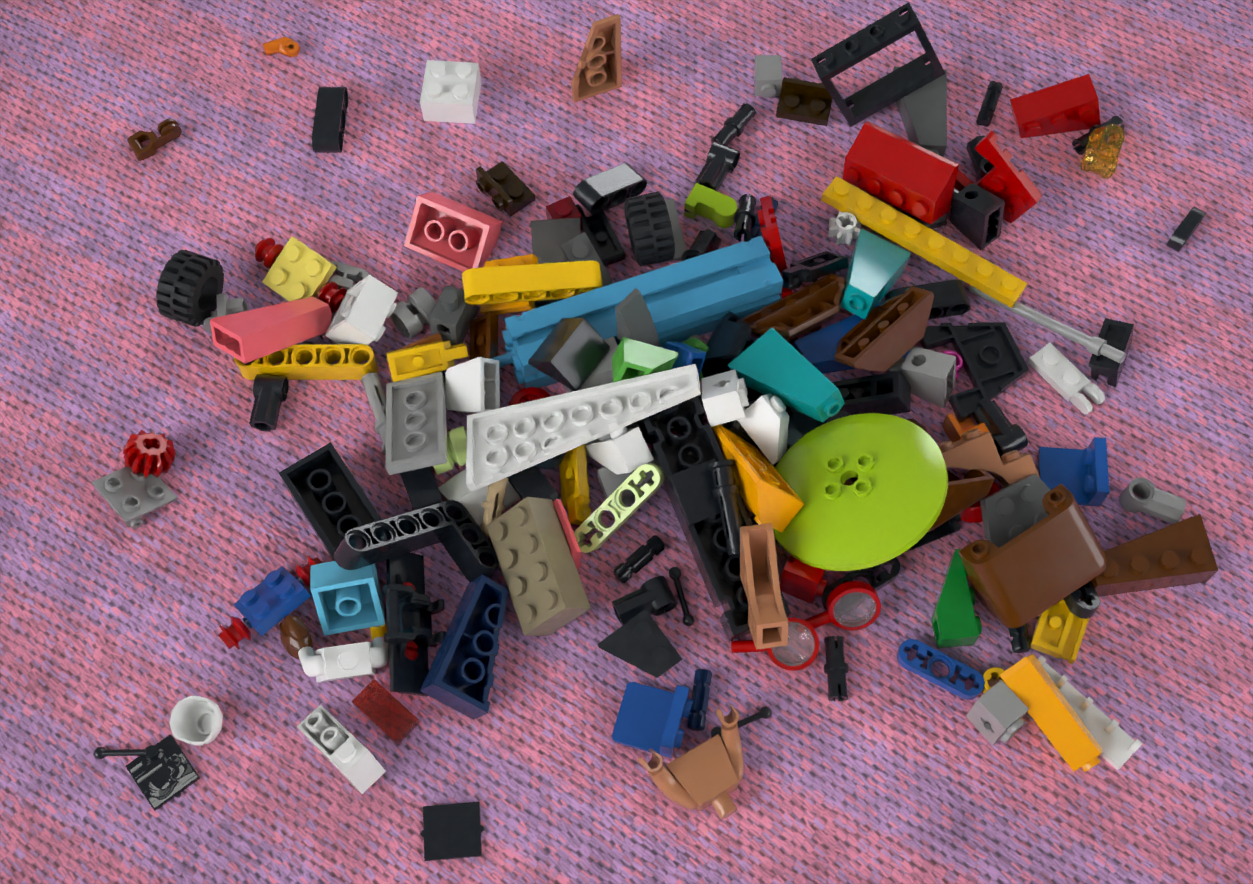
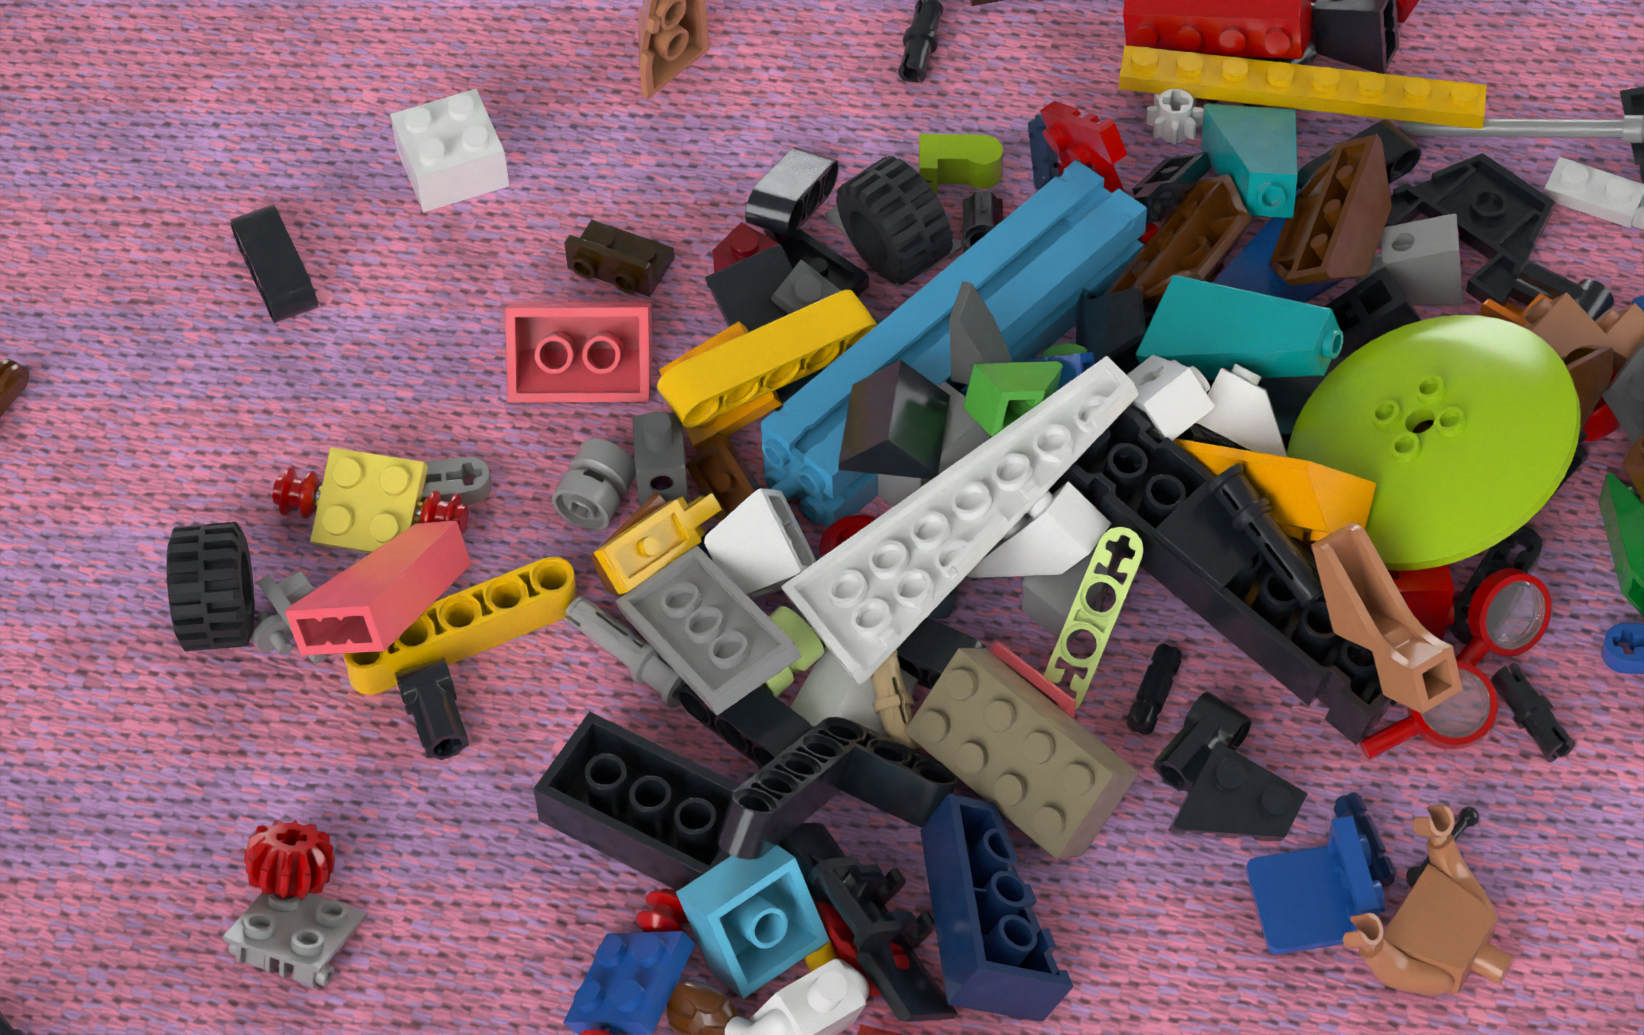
camera: 25 degrees left, 10 degrees down
orange arm [262,37,300,57] -> none
white brick [325,275,398,346] -> none
yellow hinge [559,444,591,525] -> none
black hinge [669,567,694,626] -> none
black piece [696,141,741,191] -> none
black pin [733,194,756,242] -> none

